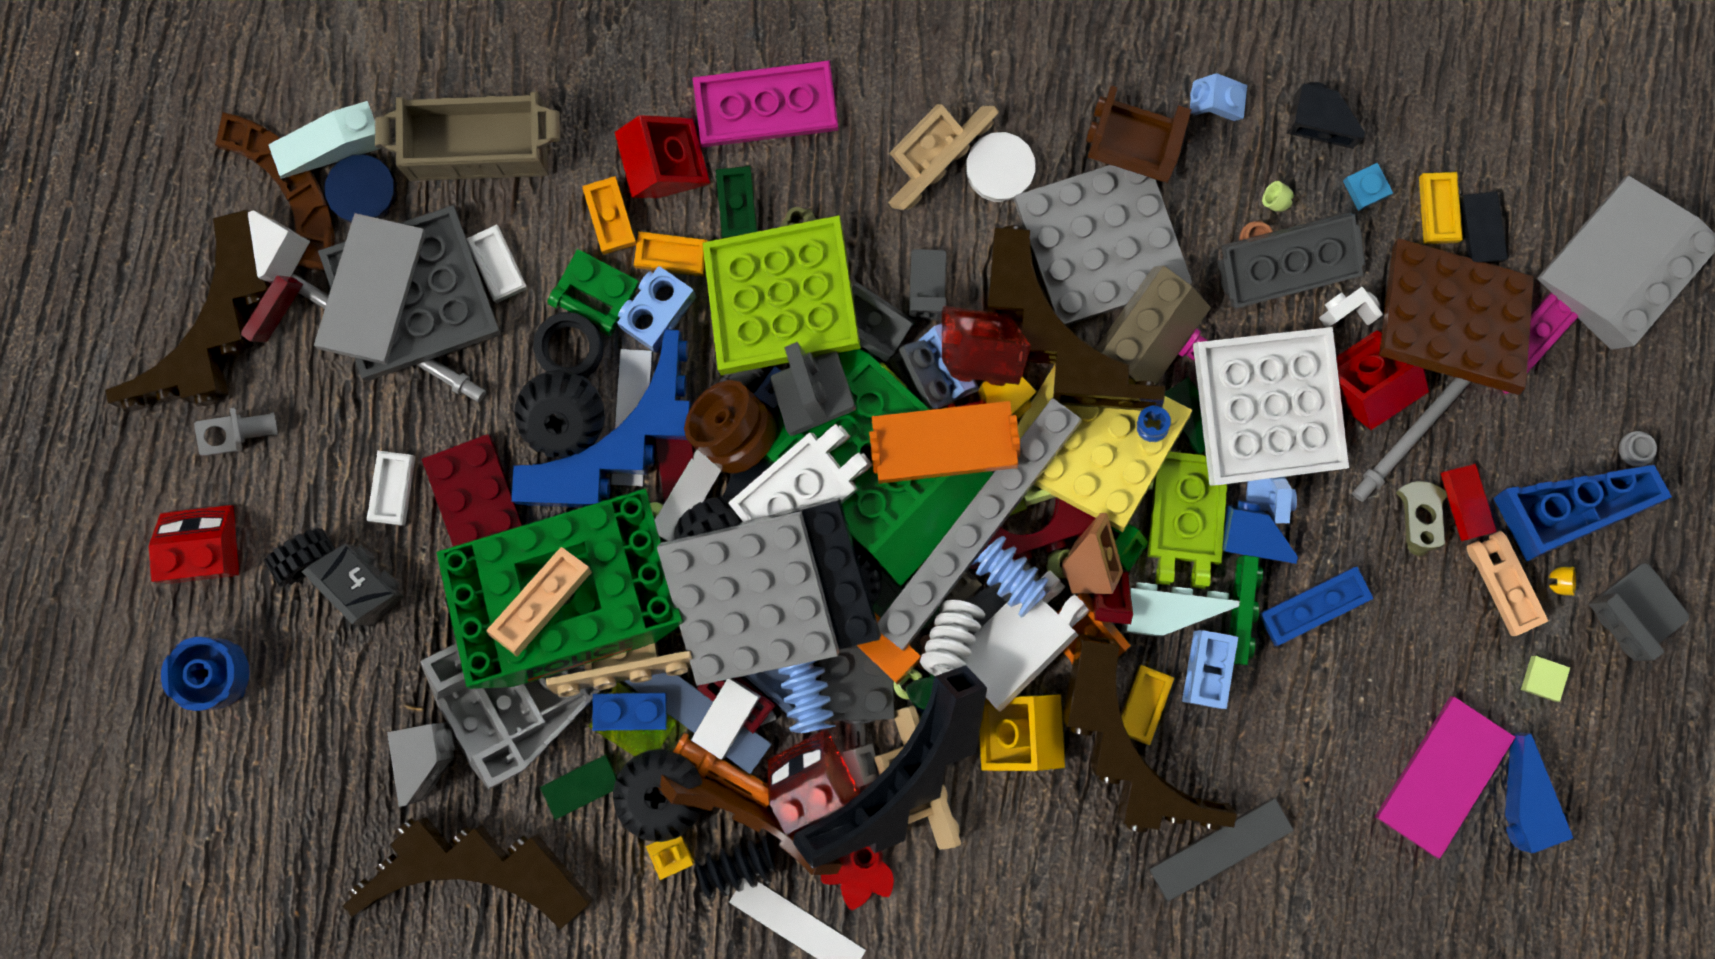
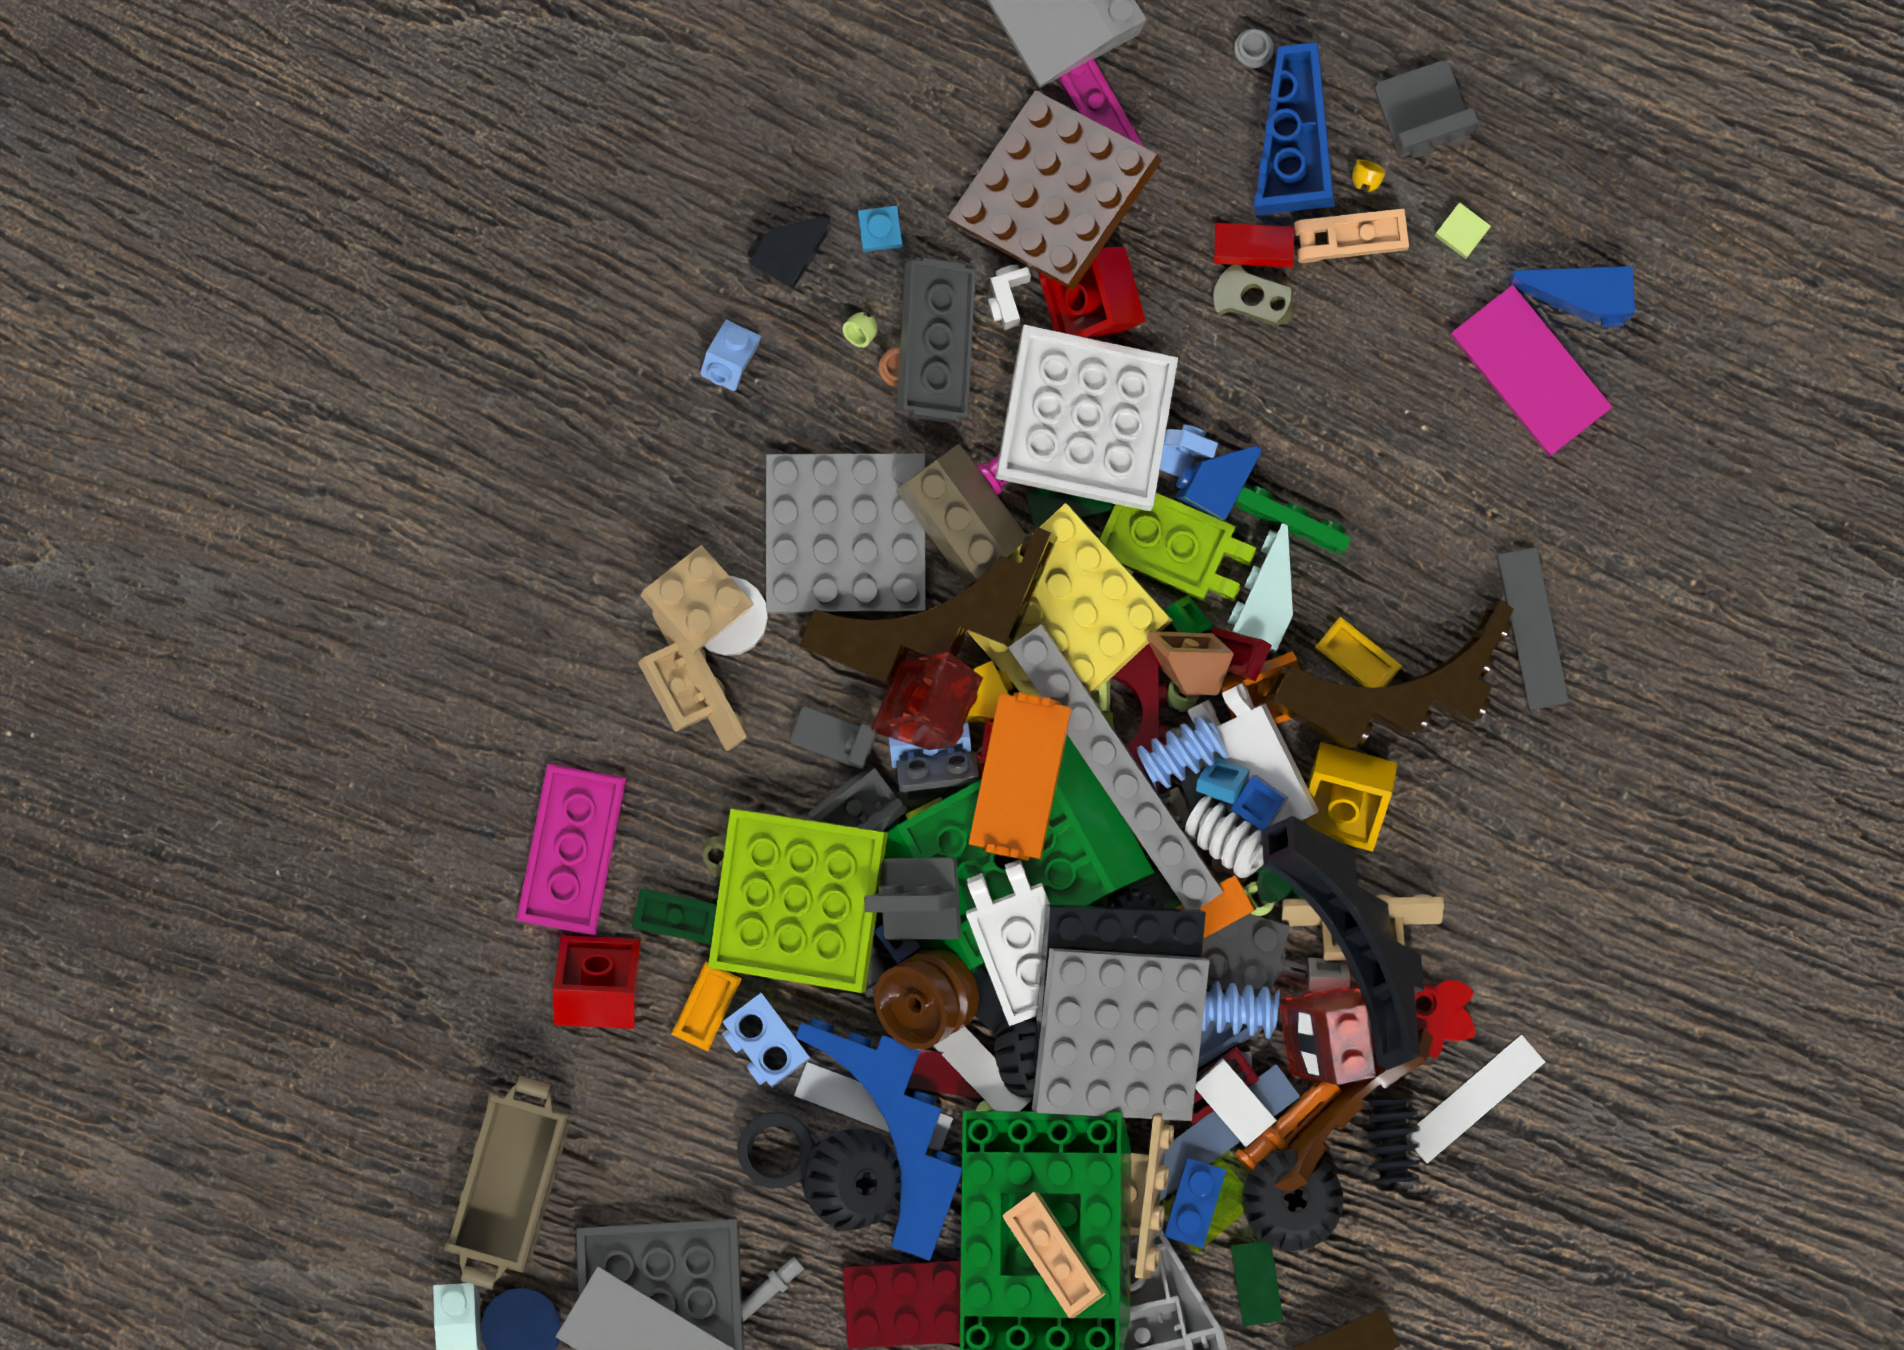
camera: 70 degrees left, 0 degrees up
white tile [466,225,528,304] -> none
green plate [547,249,640,336] -> none
light orange plate [582,176,637,255] -> none
yellow tile [646,835,695,880] -> none
reddish brown panel [1085,85,1192,183] -> none
blue bush [1137,406,1171,442] -> none
light blue brick [1182,630,1238,709] -> none
blue plate [1259,566,1374,646] -> none
light grey bar [1352,377,1470,502] -> none
yellow tile [1419,172,1462,244] -> none
black tile [1459,191,1508,263] -> none
none -> tan plate [640,545,754,655]
none -> dark azure plate [1196,756,1250,804]
none -> blue plate [1231,775,1289,830]

